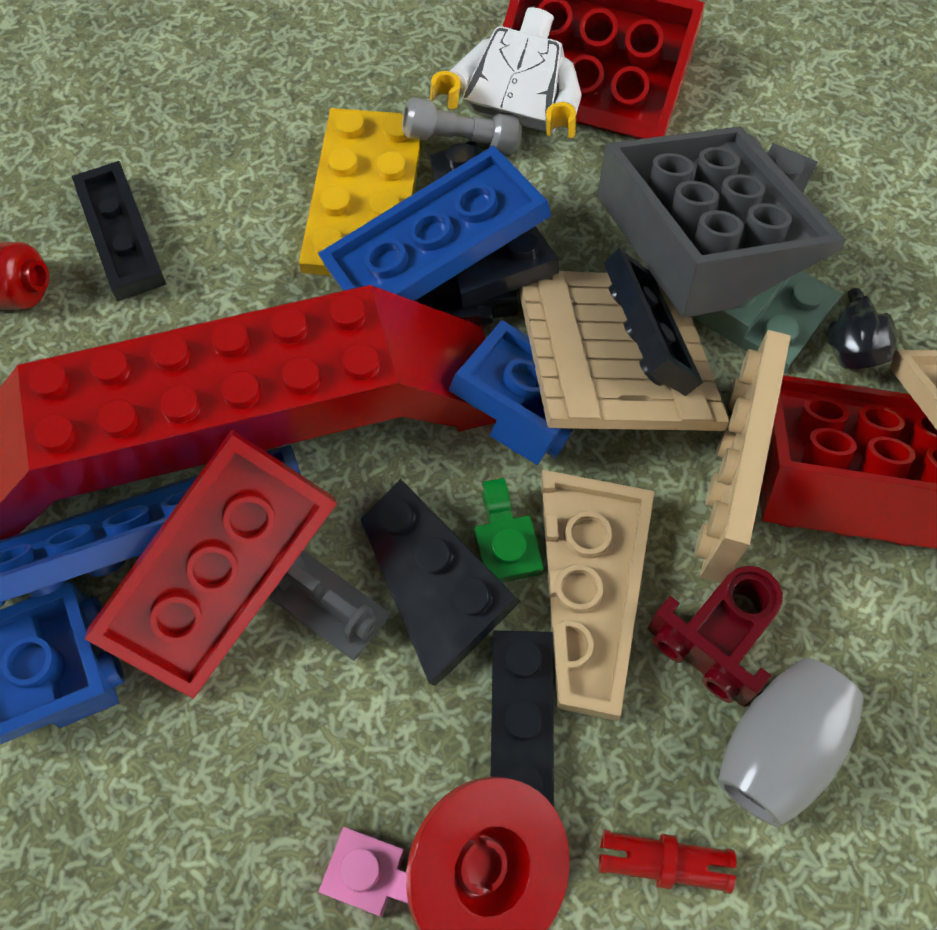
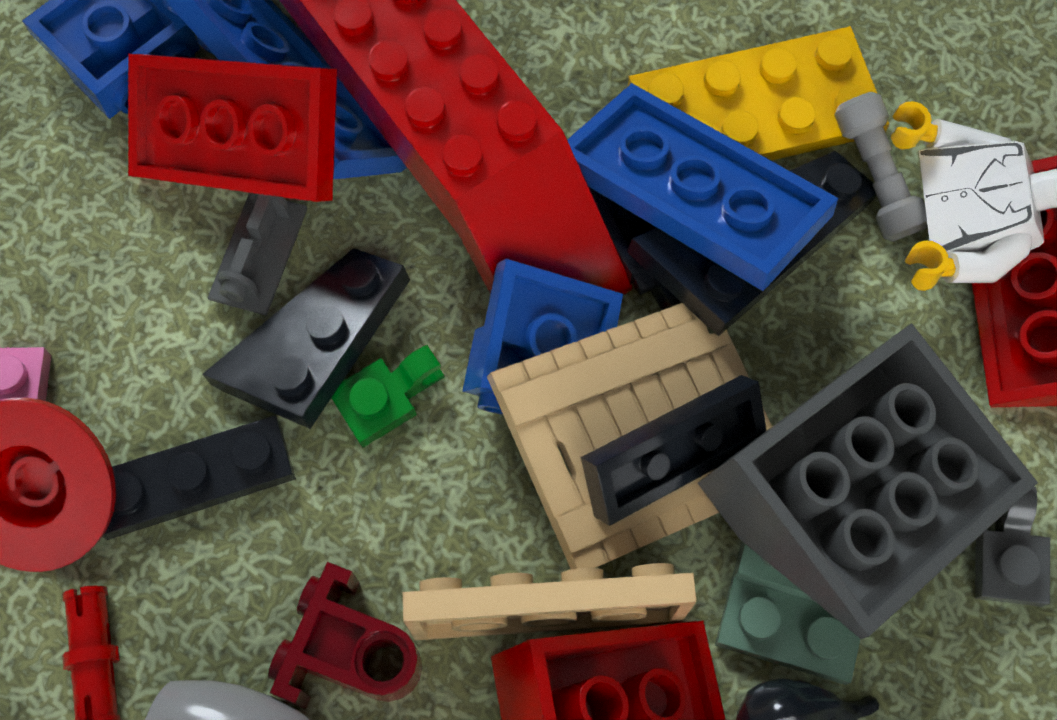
camera: 70 degrees right, 5 degrees up
tan wing [541,470,655,721] -> none

